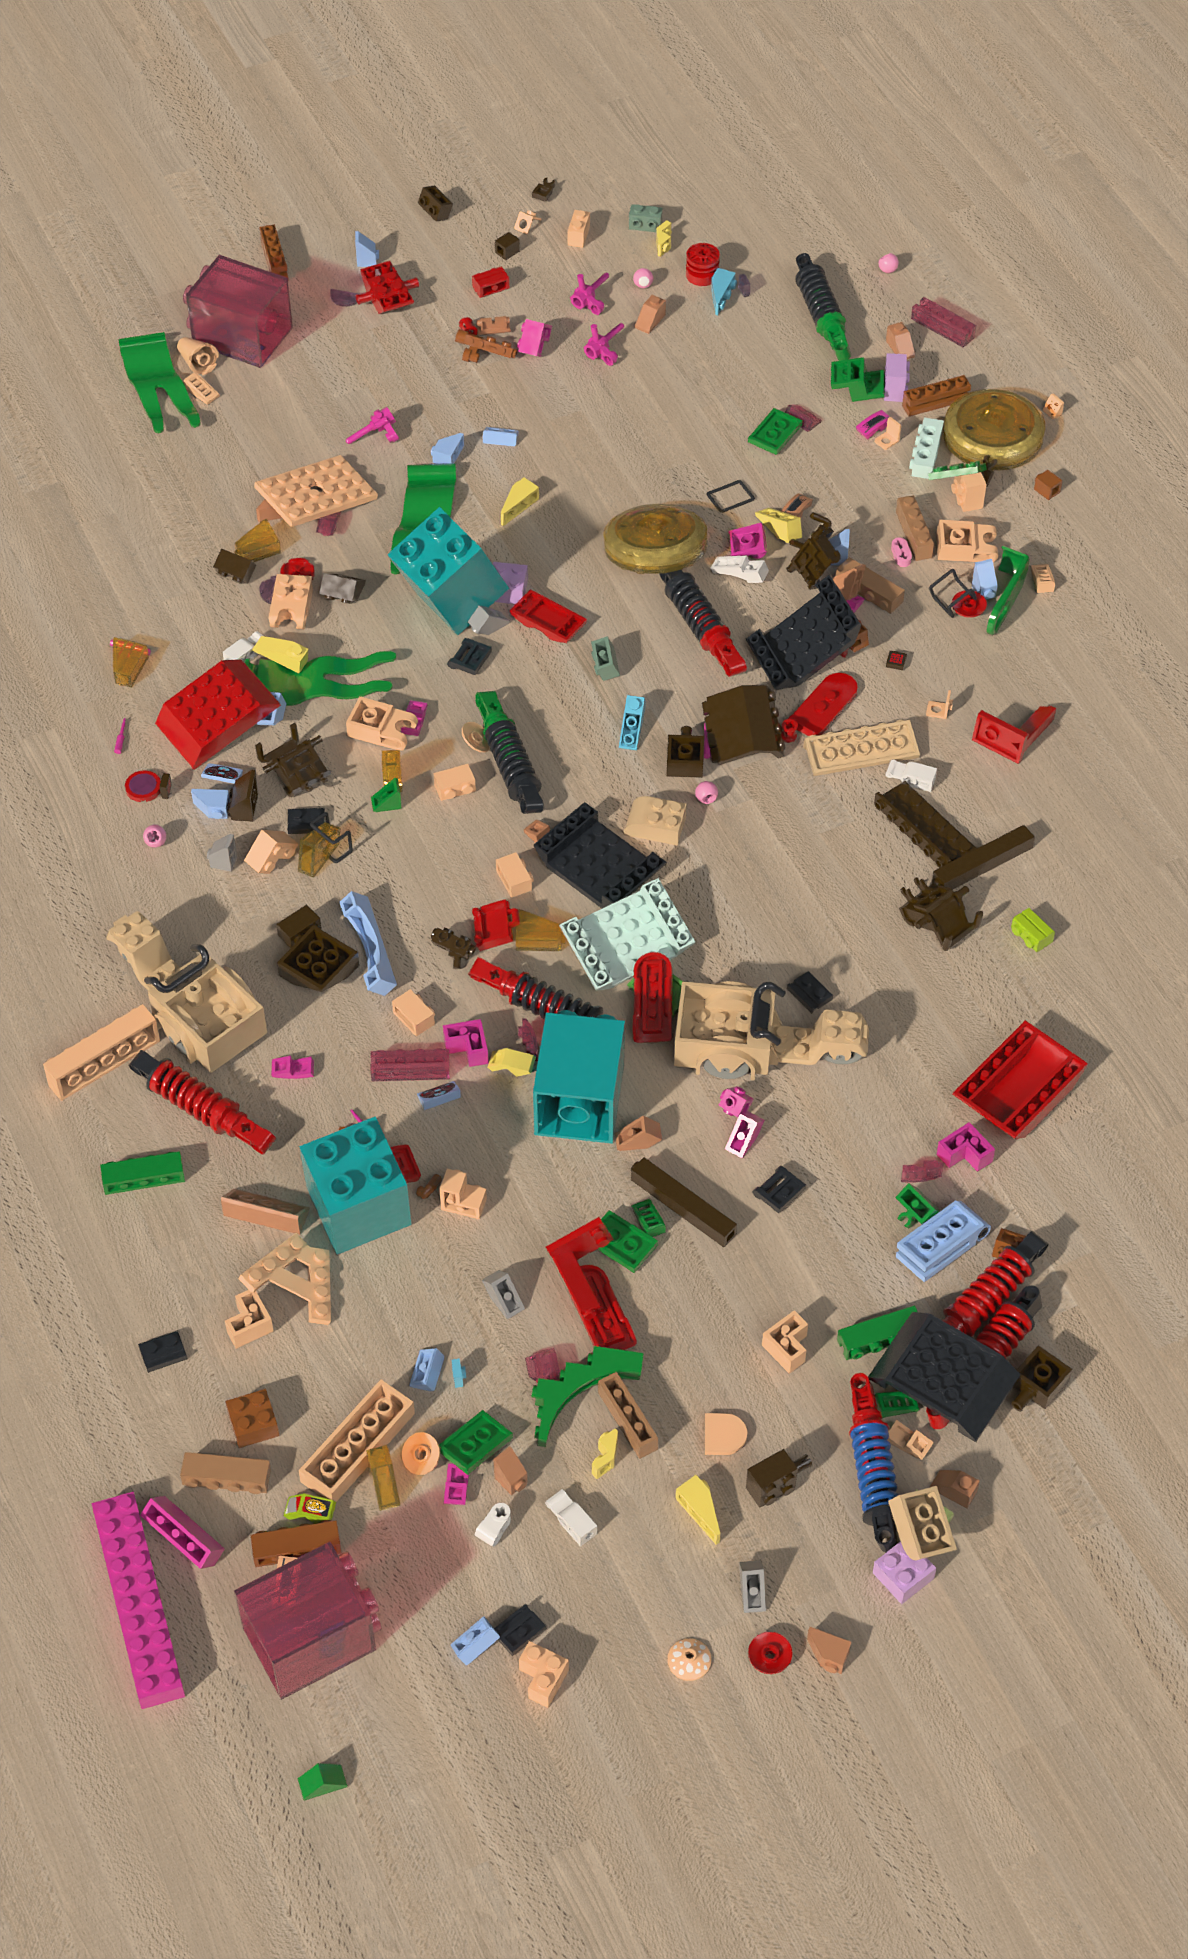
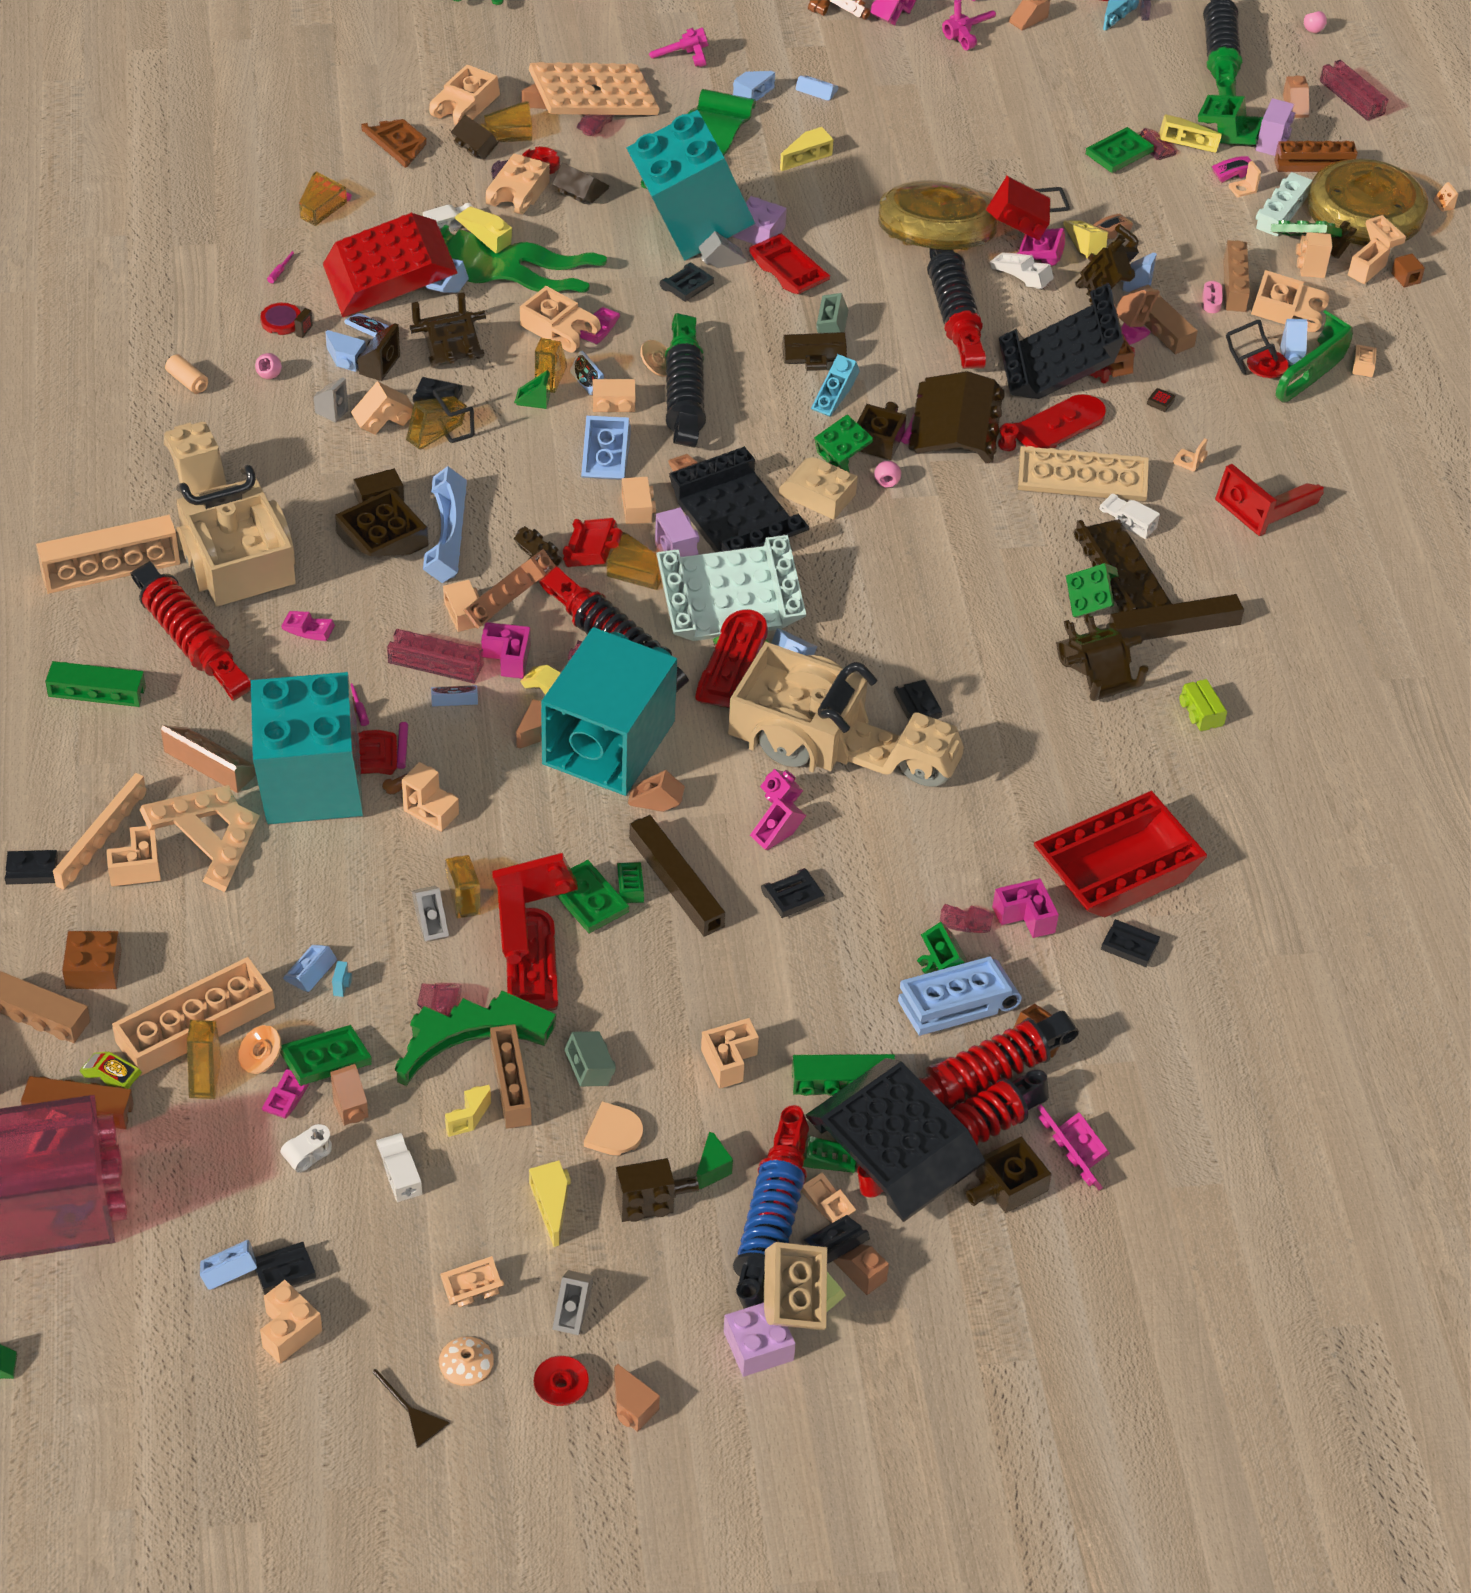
camera: 15 degrees right, 5 degrees down
none -> light nougat plate [53,773,146,889]
none -> light nougat brick [165,354,208,394]
none -> dark orange wing [361,119,427,168]
none -> dark brown piece [373,1369,450,1448]
none -> dark pink piece [397,722,408,769]
none -> light nougat brick [430,65,500,125]
none -> light nougat bracket [440,1256,504,1308]
none -> clear yellow slope [445,855,481,919]
none -> nougat slope [463,549,556,629]
none -> nougat slope [516,699,542,748]
none -> sand green brick [564,1031,616,1087]
none -> slope [570,351,604,395]
none -> light blue slope [581,416,631,480]
none -> lavender brick [655,507,699,557]
none -> green slope [696,1132,733,1190]
none -> light blue slope [771,628,817,656]
none -> dark brown piece [782,332,847,371]
none -> black plate [804,1215,870,1264]
none -> green bracket [814,415,873,472]
none -> red slope [986,175,1051,240]
none -> dark pink bracket [1037,1104,1110,1190]
none -> green bracket [1066,563,1118,618]
none -> black plate [1101,919,1160,968]
none -> light yellow slope [1159,114,1222,153]
none -> light nougat brick [1348,238,1391,284]
none -> light nougat slope [1366,215,1406,248]

